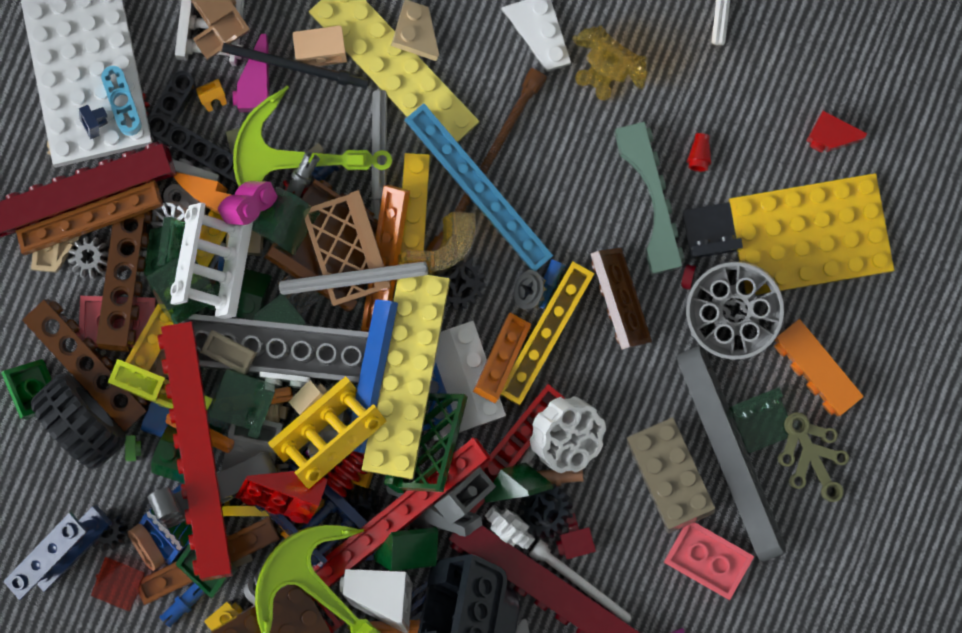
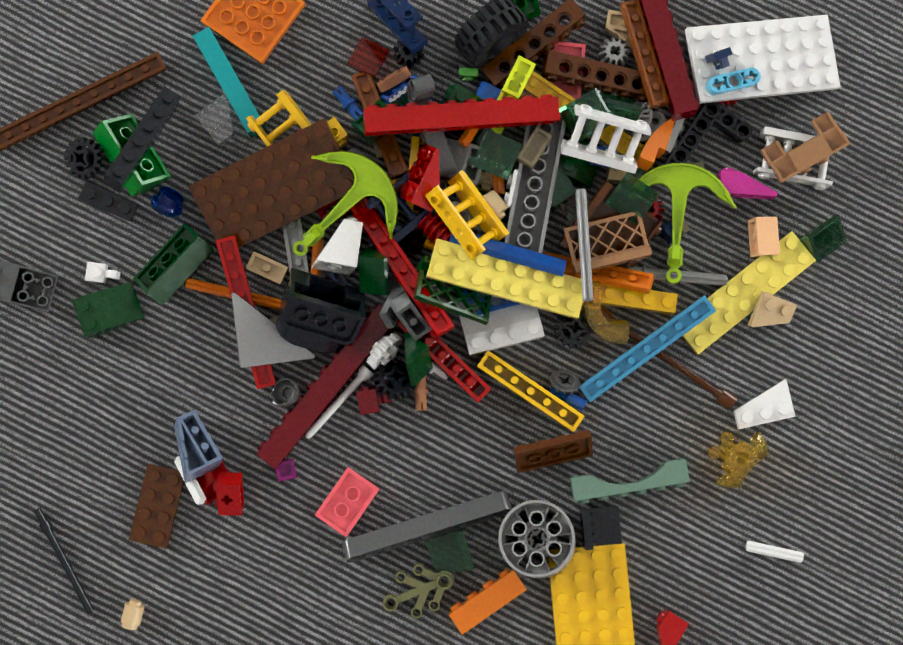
camera: 90 degrees right, 0 degrees up
light orange tile [196,79,227,112] -> none
dark pink brick [218,181,278,225] -> none
black bar [221,42,368,89] -> none
dark grey pin [284,151,320,202] -> none
orange plate [473,312,531,404] -> none
white connector [530,396,606,473] -> none
dark tan brick [627,417,715,534] -> none
dark red tile [681,264,697,290] -> none
red cone [687,133,711,172] -> none

